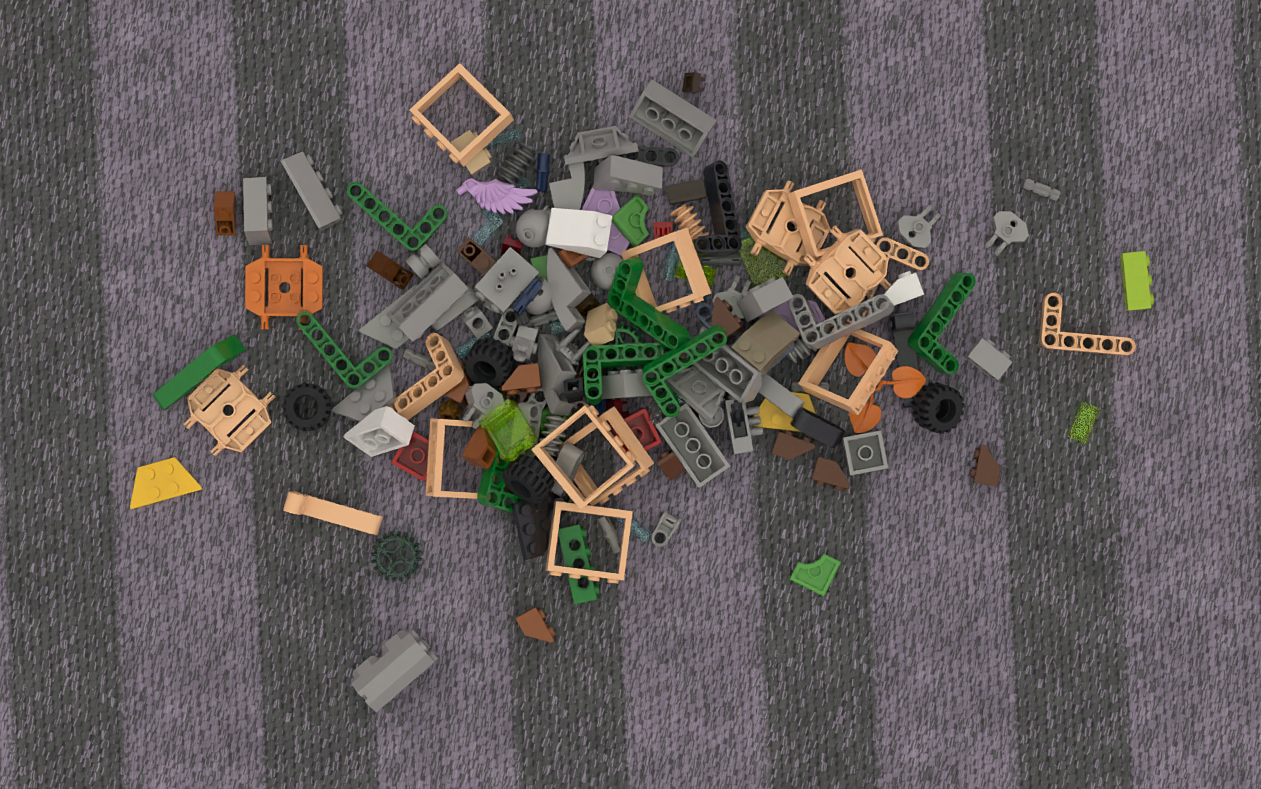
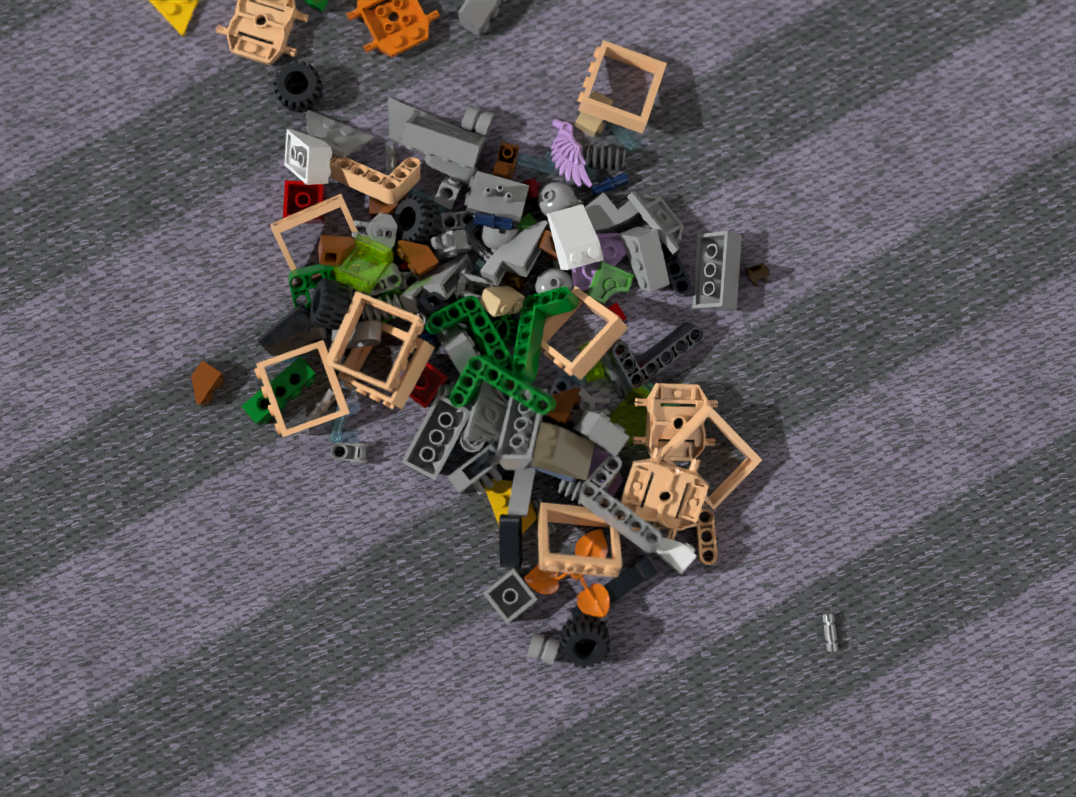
camera: 60 degrees right, 5 degrees down
light nougat beam [283,491,383,535] -> none
green beam [296,310,393,388] -> none
green beam [347,182,448,252] -> none
light grey brick [351,630,438,713] -> none
reddish brown slope [367,250,414,290] -> none
clear green gear [370,531,423,582] -> none
pearl gold gear [437,400,462,420] -> none
dark red tile [605,399,629,418] -> none
reddish brown slope [657,450,686,481] -> none
clear light blue pin [662,242,679,281] -> none
dark brown panel [666,179,707,205] -> none
light nougat piece [670,203,709,240] -> none
reddish brown slope [771,430,815,460] -> none
bright green tile [790,553,841,596] -> none
reddish brown slope [811,457,850,492] -> none
light grey hinge [897,205,941,249] -> none
green beam [909,272,976,374] -> none
light grey brick [964,338,1012,381] -> none
reddish brown slope [970,445,1000,487] -> none
light grey hinge [985,211,1029,256] -> none
light nougat beam [1039,293,1136,355] -> none
clear neon green plate [1068,401,1100,444] -> none
lime brick [1120,251,1154,311] -> none
none -> light grey wheel [526,632,560,665]

